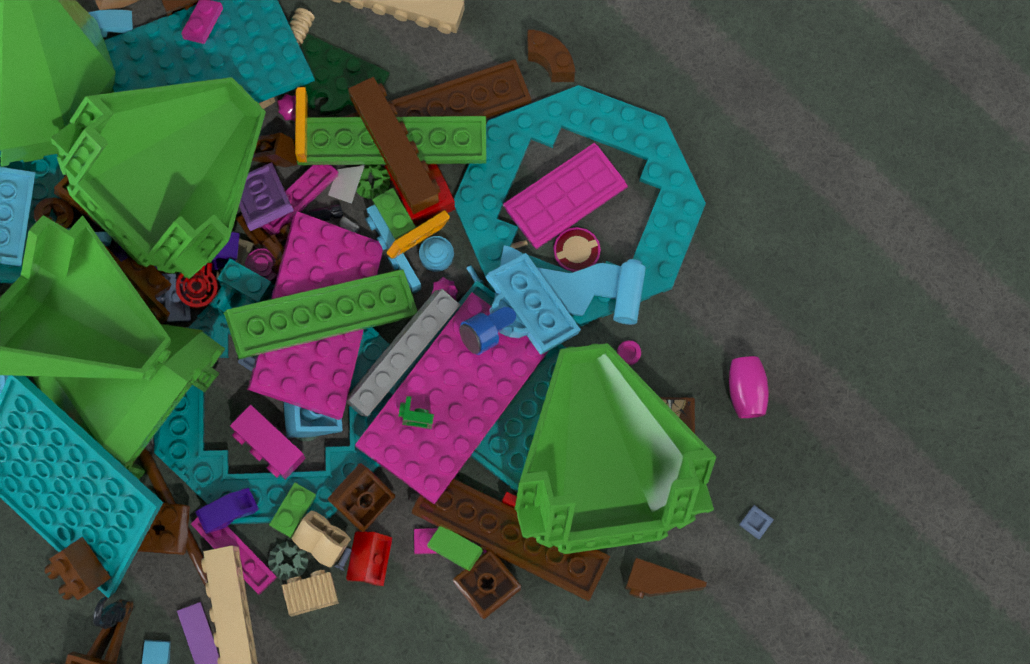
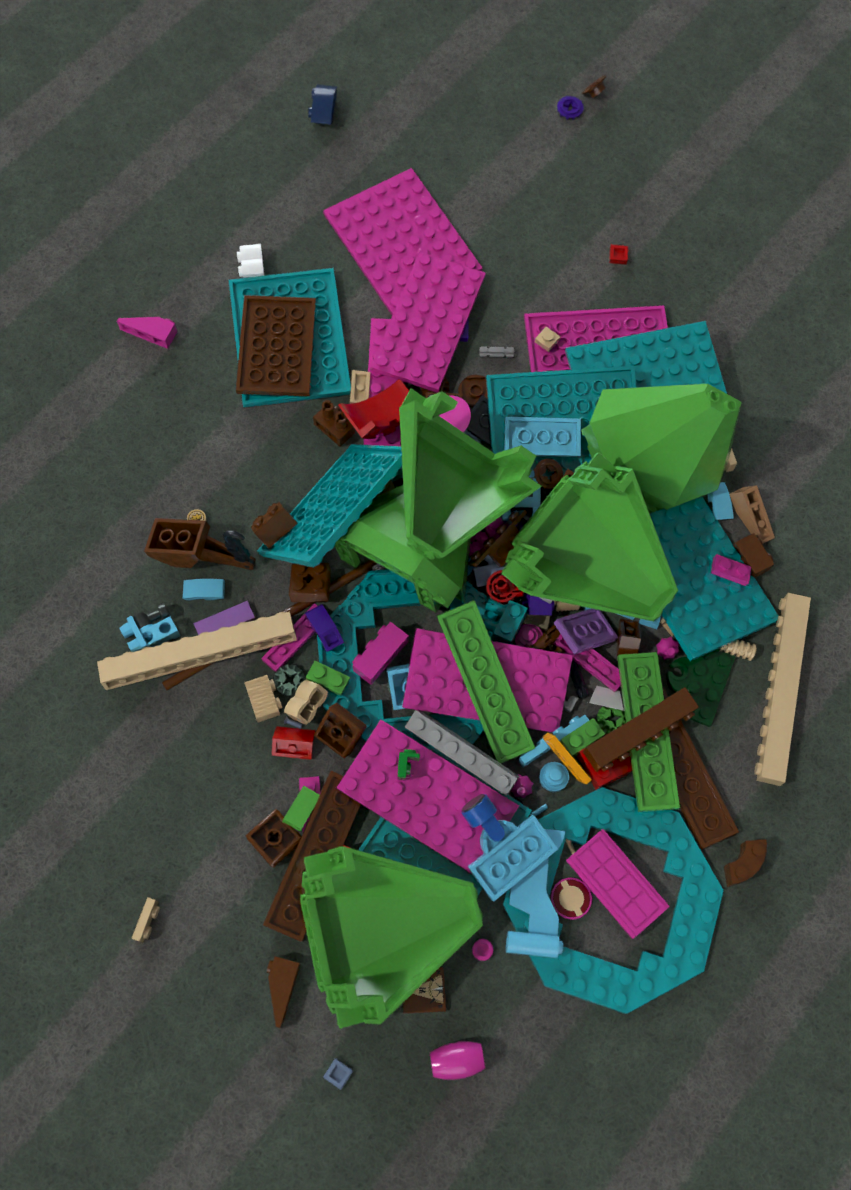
camera: 85 degrees right, 5 degrees down
light orange tile [295,87,308,162] -> none

